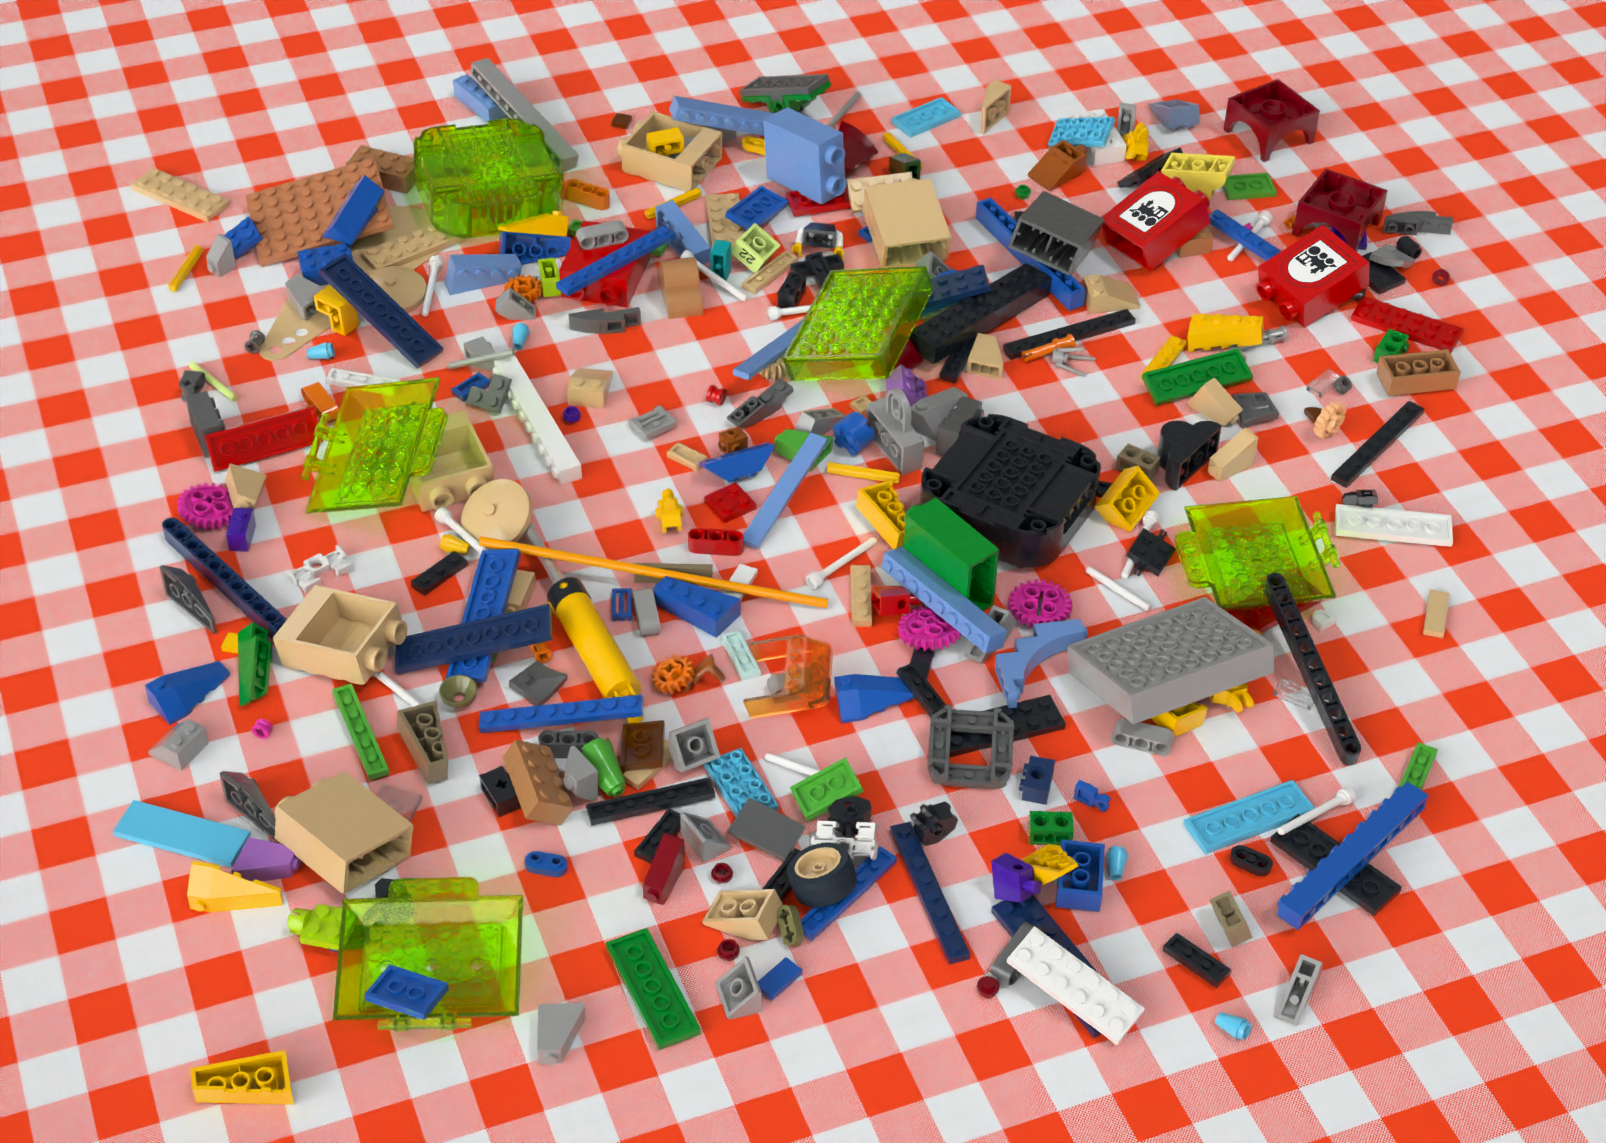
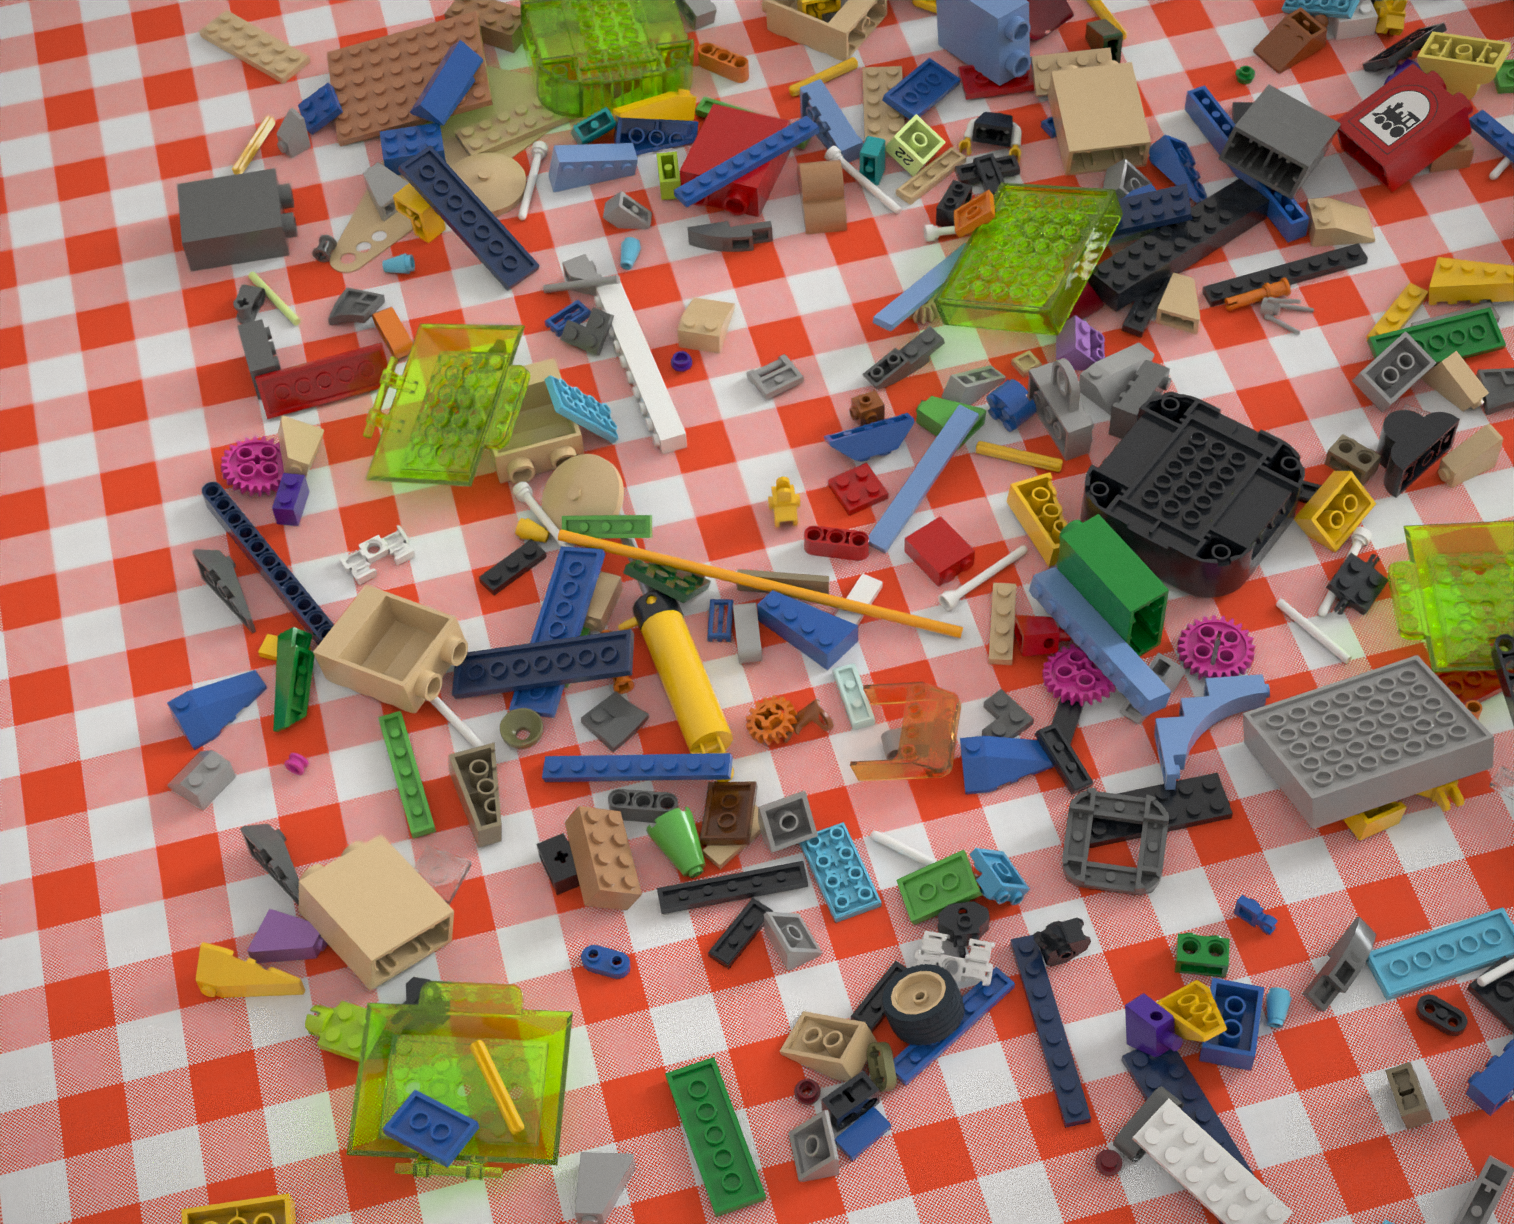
camera: 10 degrees right, 10 degrees up
medium azure tile [113,800,251,868] -> none
white tile [326,368,401,396] -> none
orange gear [504,274,542,303] -> none
light grey slope [563,745,598,802] -> none
light grey beam [576,220,629,250] -> none
dark red slope [643,833,685,905] -> none
tan tile [667,442,708,472] -> none
red wheel [706,385,727,406] -> none
dark red plate [711,863,733,883] -> none
dark grey tile [728,797,806,862] -> none
dark blue brick [1019,755,1055,805] -> none
light grey beam [1111,719,1175,756] -> none
black plate [1162,933,1231,988] -> none
none -> dark grey brick [177,168,298,272]
none -> dark grey plate [328,287,385,325]
none -> yellow axle [470,1040,524,1135]
none -> medium azure tile [544,375,619,444]
none -> bright green plate [562,515,653,538]
none -> teal brick [571,107,617,145]
none -> dark green plate [623,560,711,603]
none -> black brick [821,1070,880,1133]
none -> red brick [904,516,975,587]
none -> orange plate [954,190,995,238]
none -> dark azure plate [969,848,1030,905]
none -> dark grey plate [982,689,1034,738]
none -> blue wedge [1149,134,1208,204]
none -> dark grey slope [1302,917,1376,1012]
none -> light grey brick [1352,331,1436,413]

